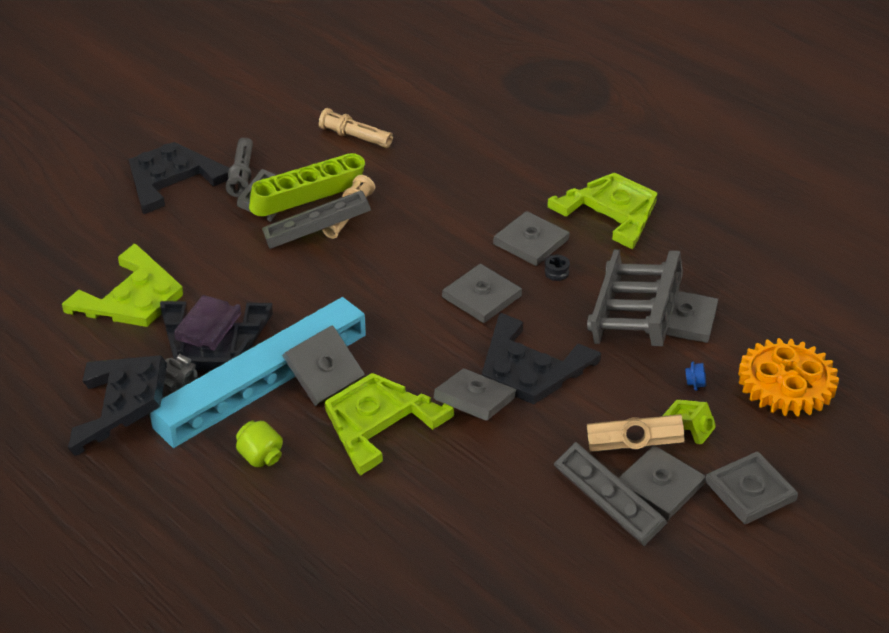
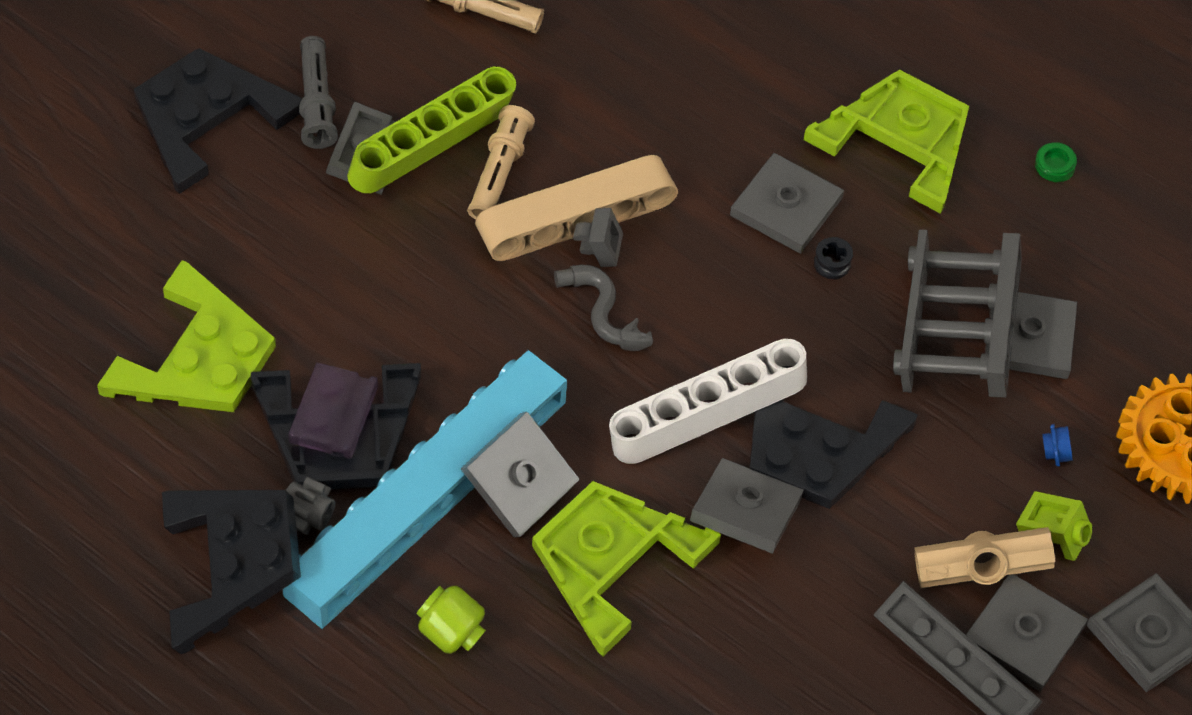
camera: 10 degrees left, 15 degrees up
dark grey tile [262,190,371,249] -> none
dark grey plate [442,264,522,323] -> none
none -> tan beam [475,155,678,261]
none -> dark grey animal [554,265,653,351]
none -> dark grey tile [573,208,623,267]
none -> white beam [609,339,807,464]
none -> green tile [1035,142,1077,182]

